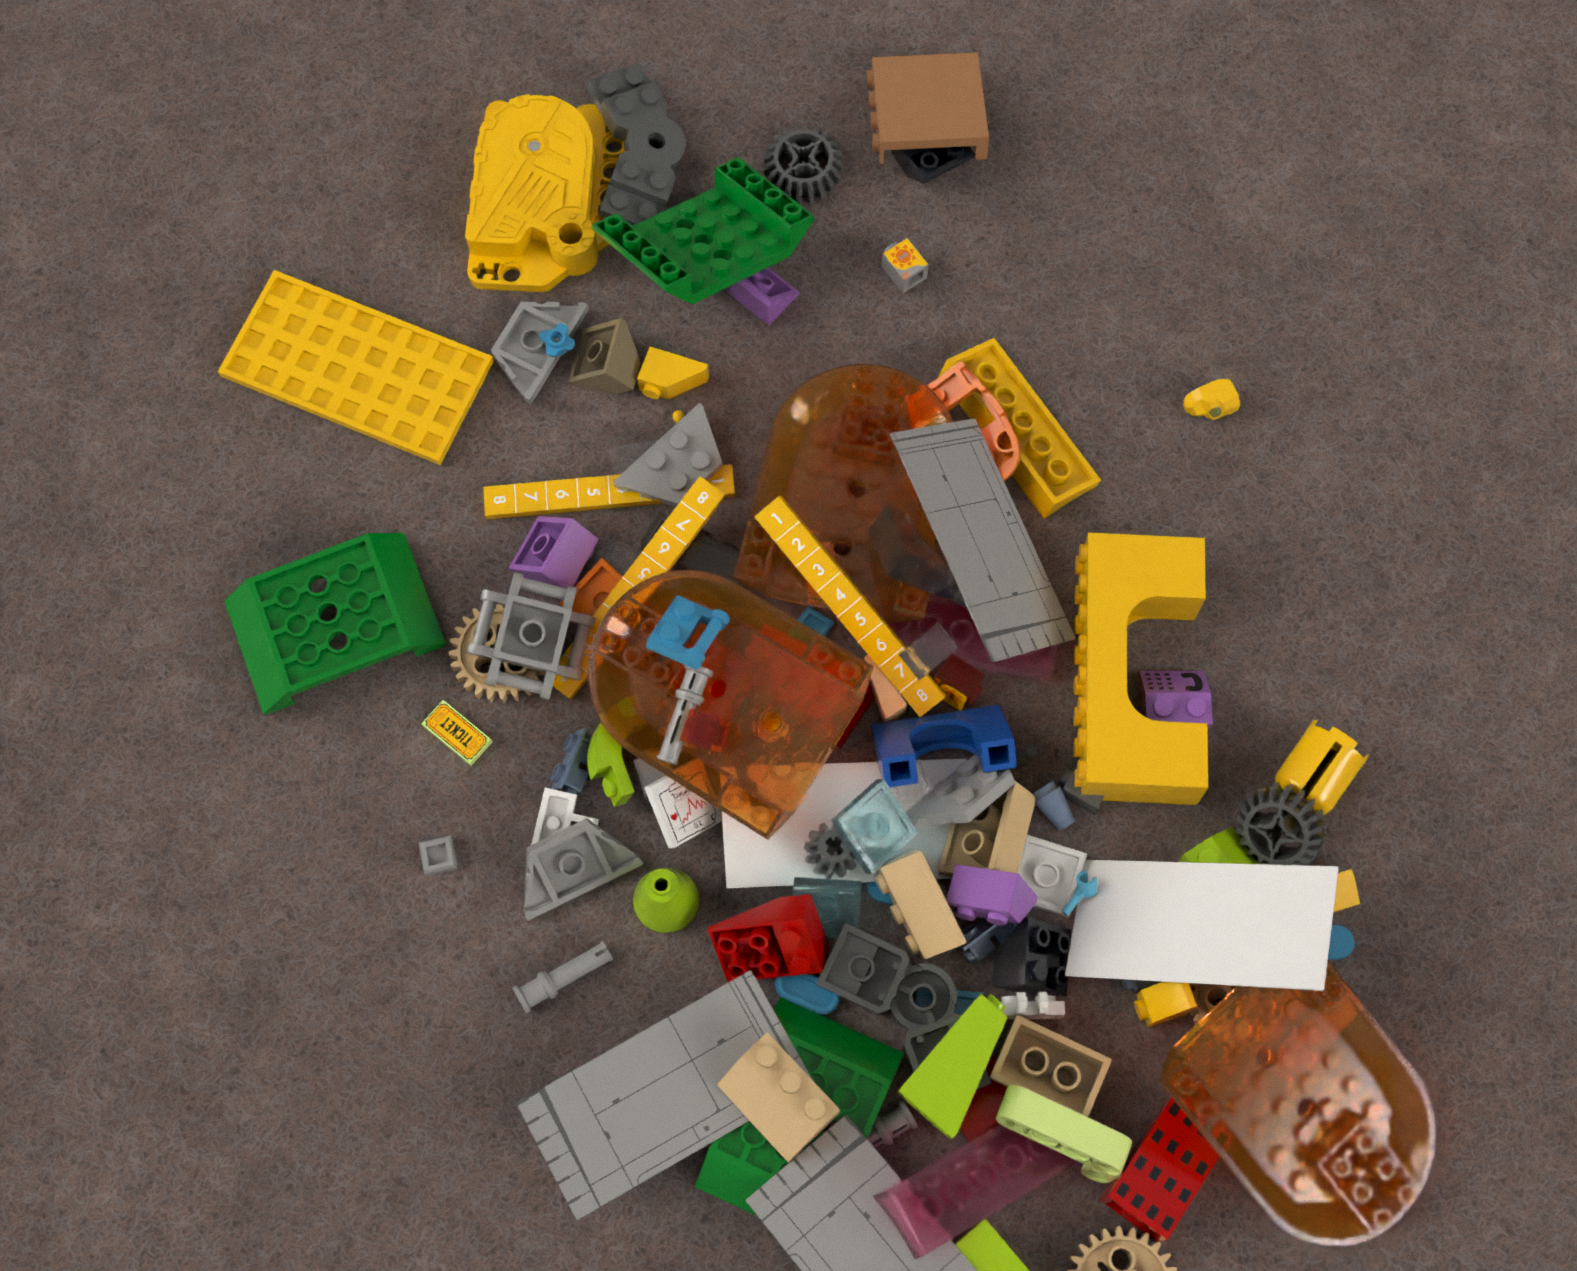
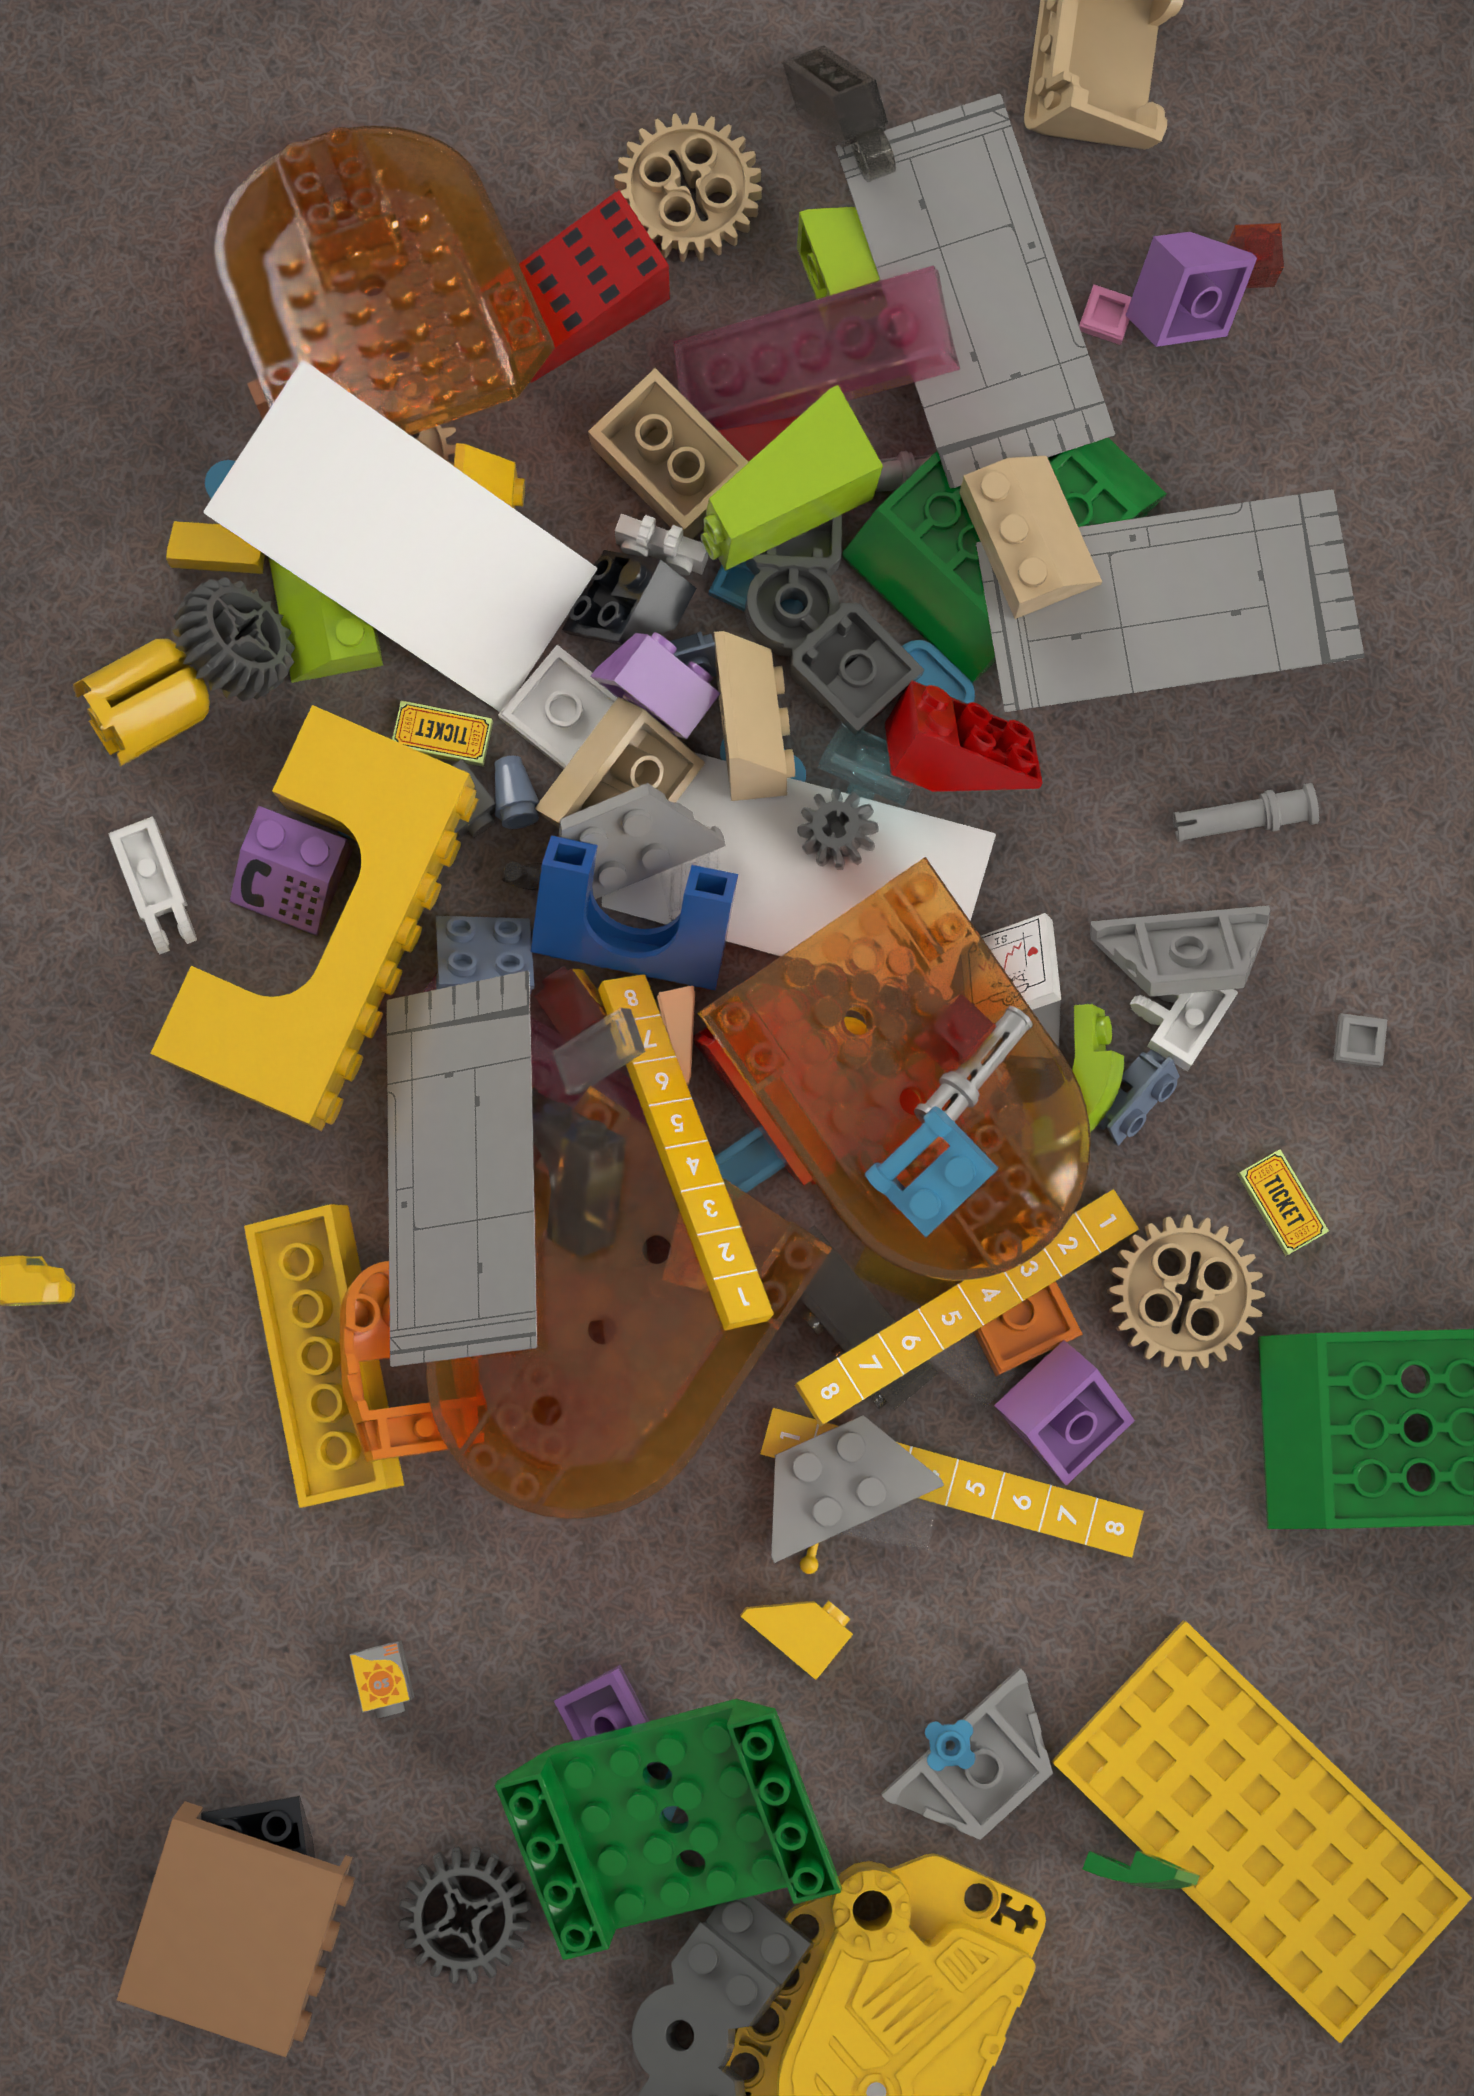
camera: 165 degrees left, 10 degrees up
light grey brick [466,572,596,700] -> none
dark tan slope [568,318,641,394] -> none
lime cone [633,867,699,933] -> none
clear light blue tile [831,779,918,874] -> none
yellowish green beam [996,1085,1132,1184] -> none
medium azure hand [1061,871,1098,916] -> none
none -> white hinge [108,816,197,955]
none -> tile [392,701,493,767]
none -> sand blue hinge [436,916,534,995]
none -> green slope [1082,1851,1200,1889]

